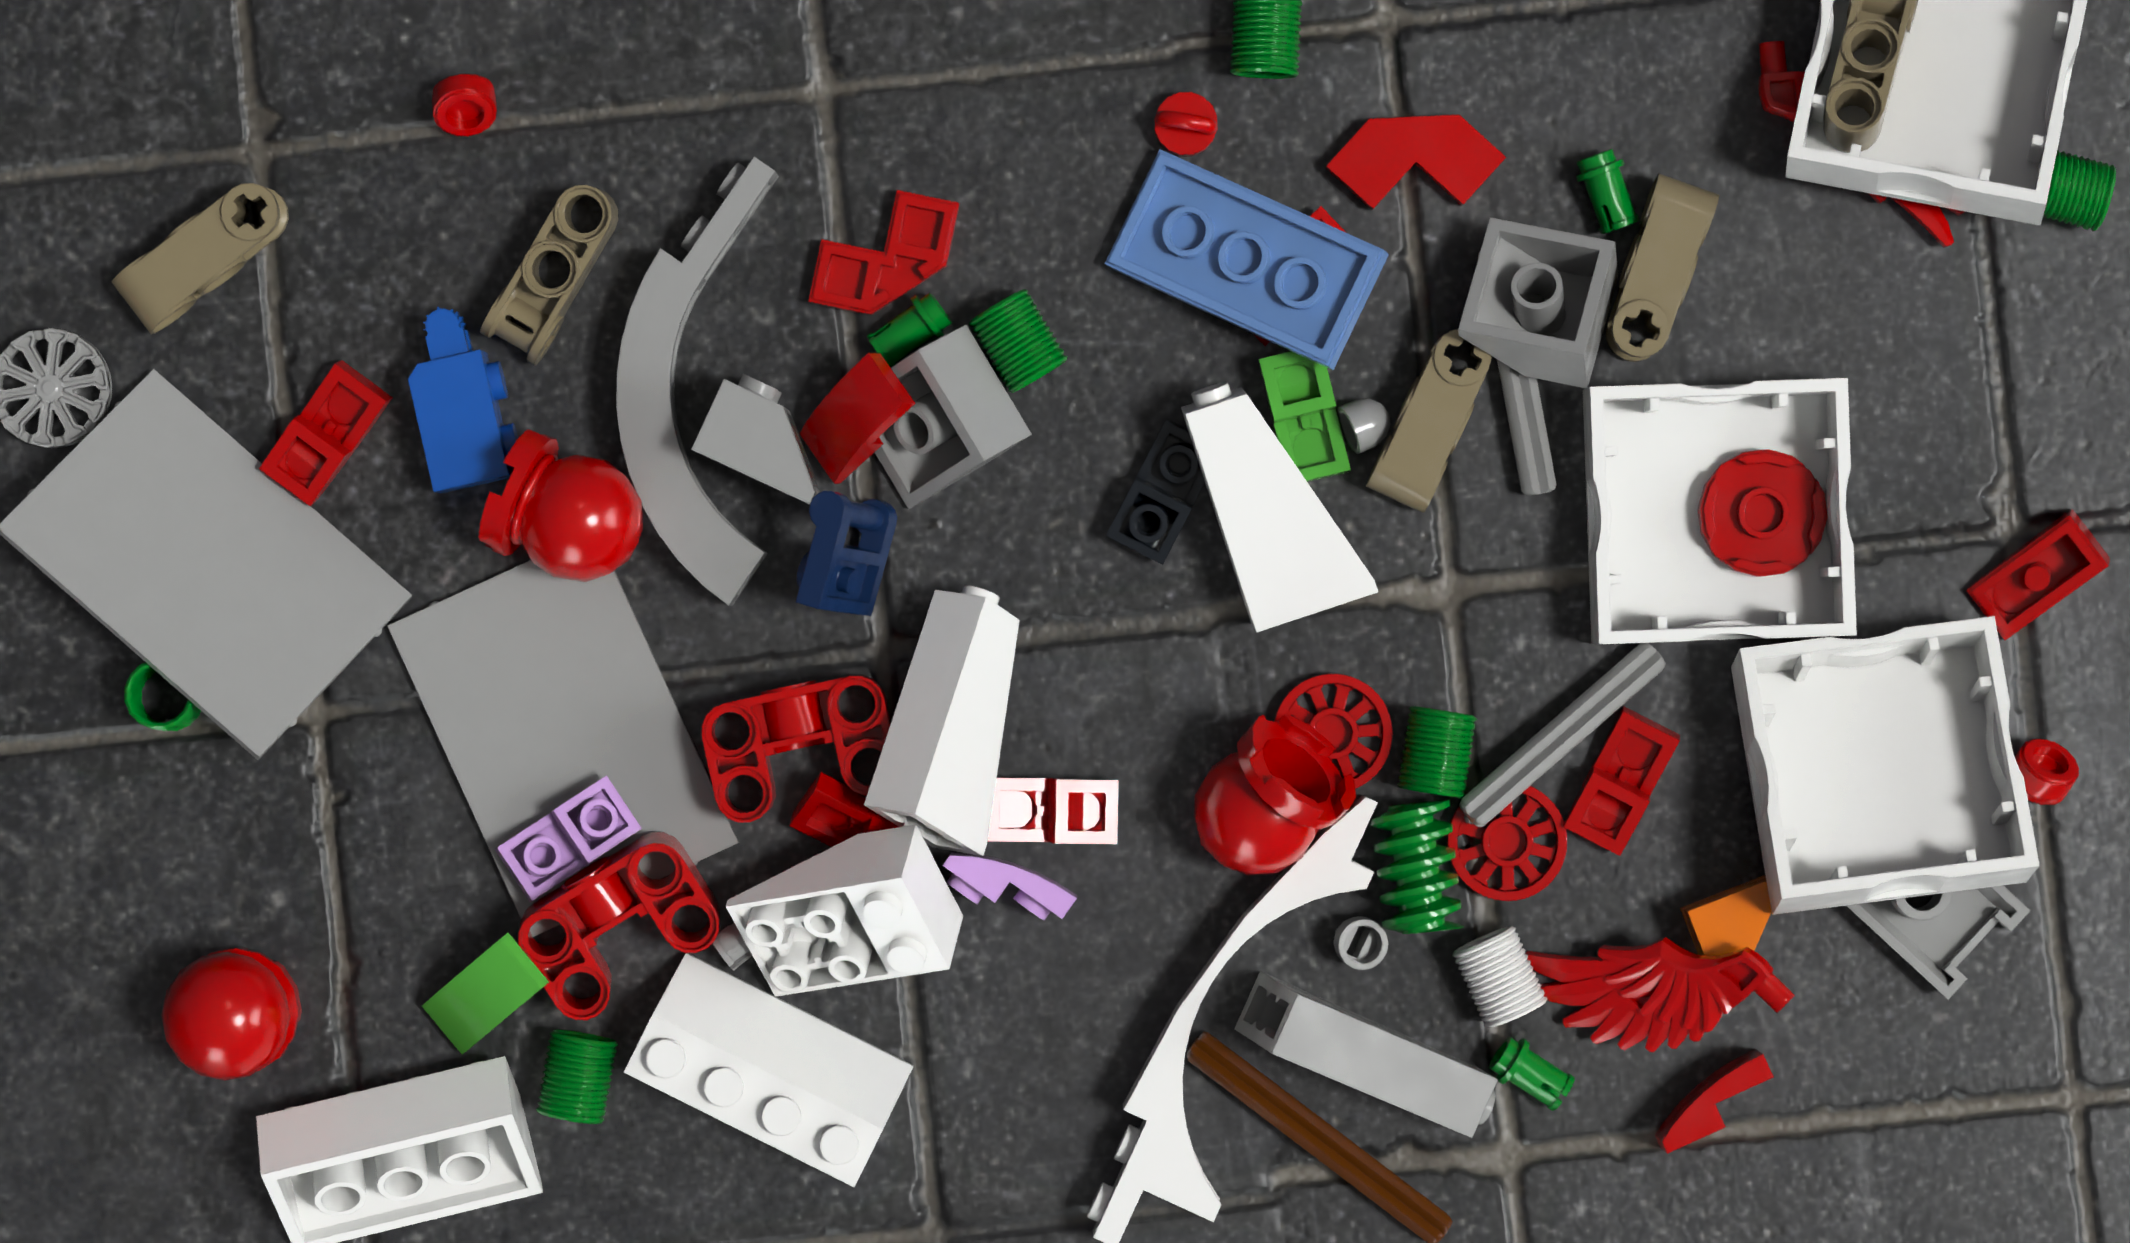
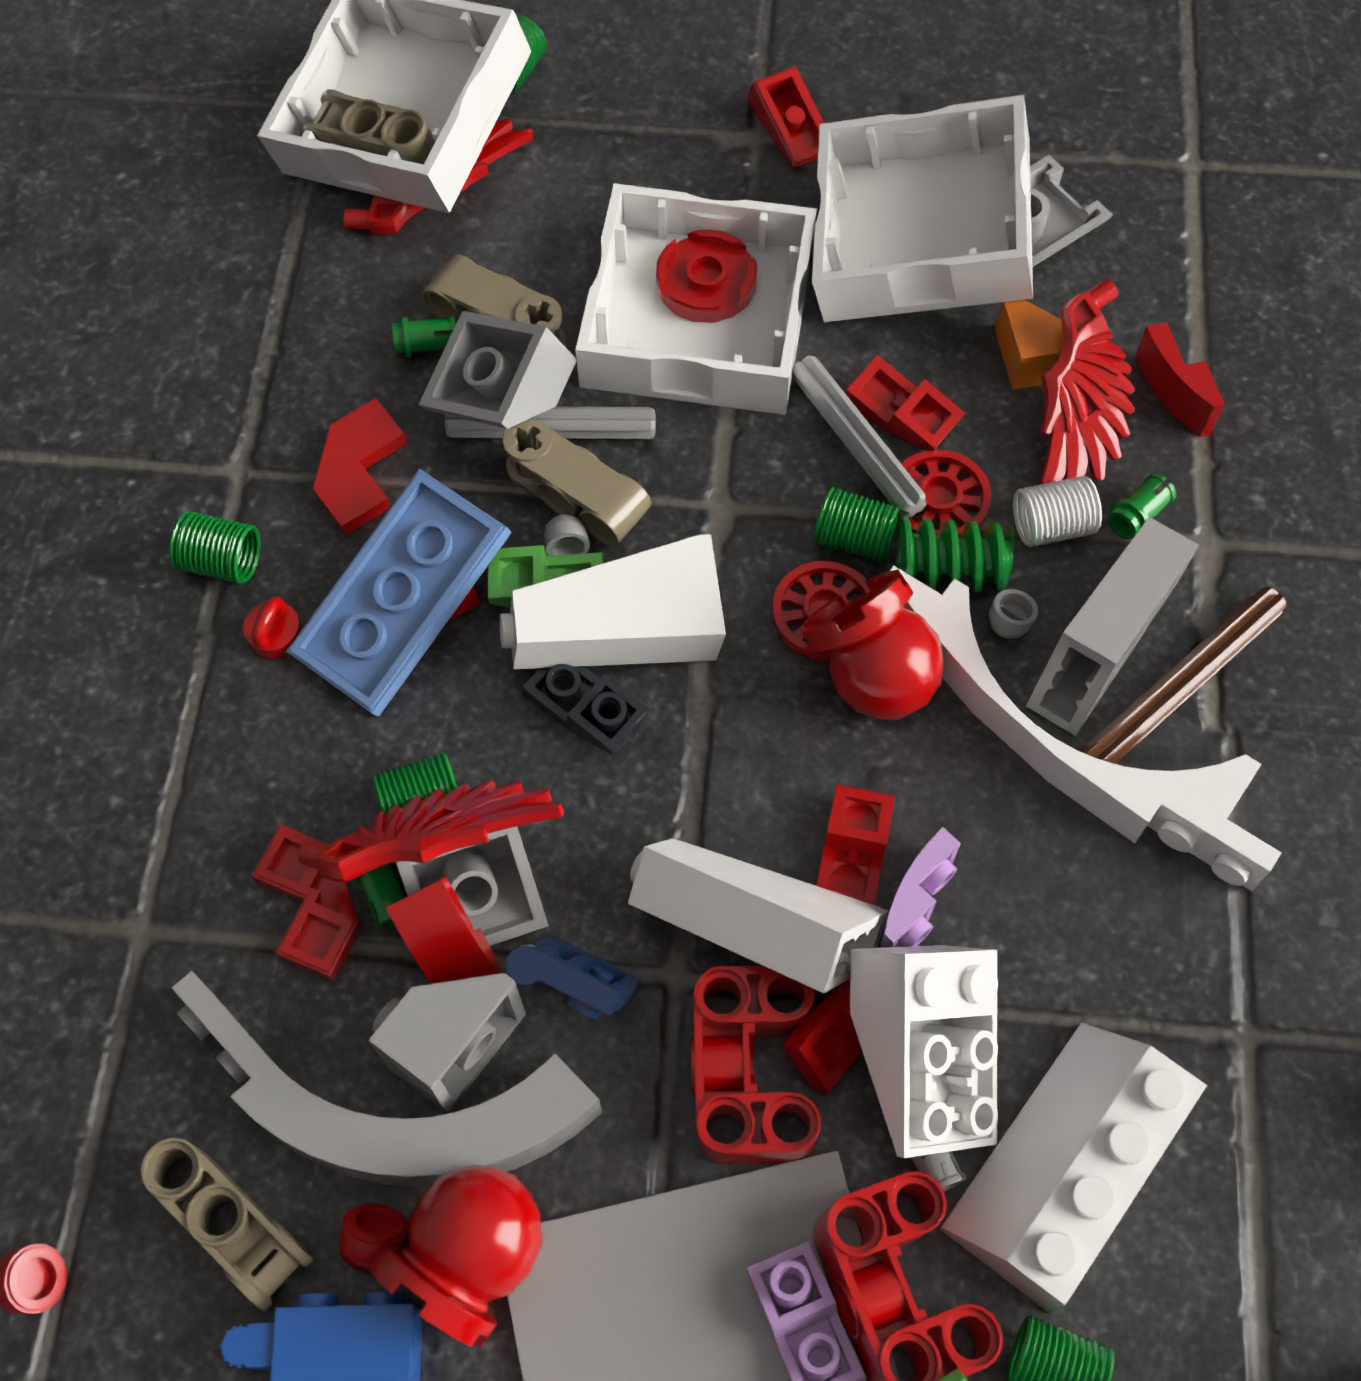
camera: 75 degrees left, 25 degrees down
none -> red animal [298,779,564,882]
none -> red tile [339,1203,408,1273]

